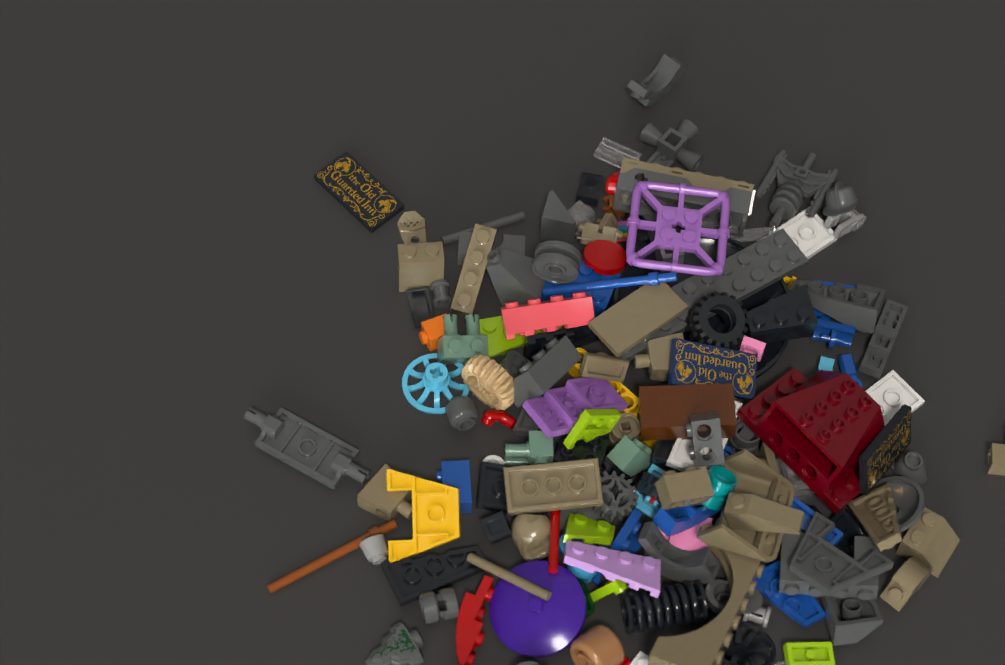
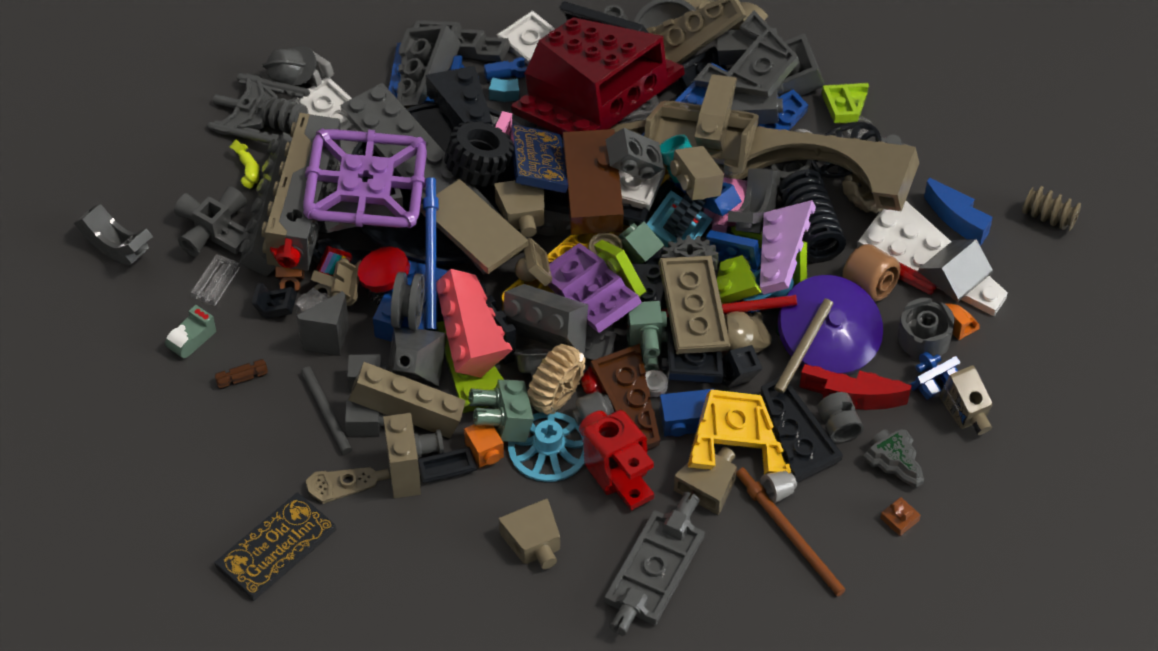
camera: 90 degrees left, 5 degrees down
none -> sand green leg [165,305,216,358]
none -> reddish brown axle [215,359,268,388]
none -> neon yellow arm [229,140,260,189]
none -> dark tan torso [499,499,560,569]
none -> red piece [579,410,655,511]
none -> reddish brown wing [590,344,660,450]
none -> dark orange tile [880,497,921,536]

